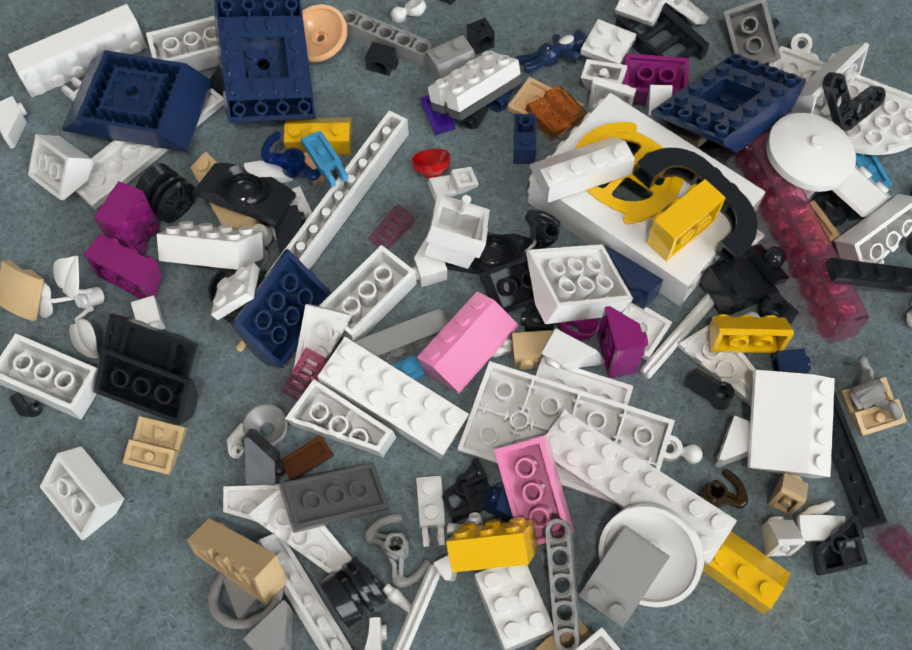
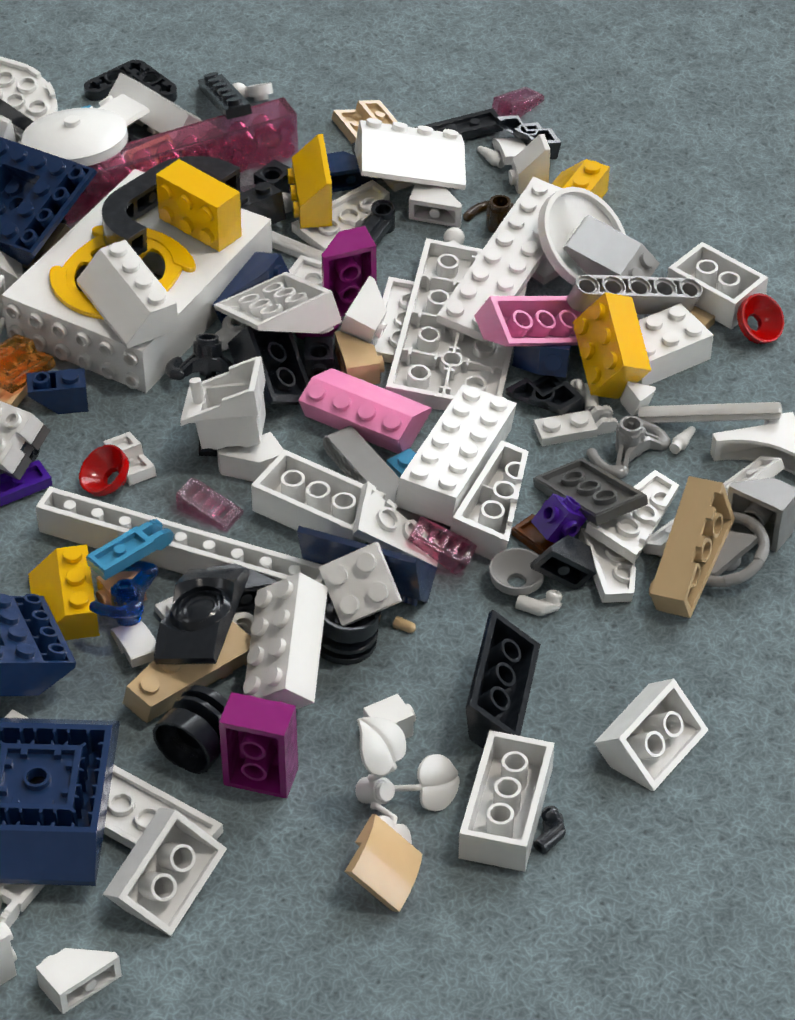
camera: 100 degrees left, 20 degrees down
magenta slope [83,234,162,299] -> none
black slope [99,314,198,378] -> none
tan slope [123,416,188,475] -> none
black wheel [318,557,385,628] -> none
tan slope [768,473,808,516] -> none
light grey piece [848,355,903,419] -> none
none -> dark purple brick [531,494,587,543]

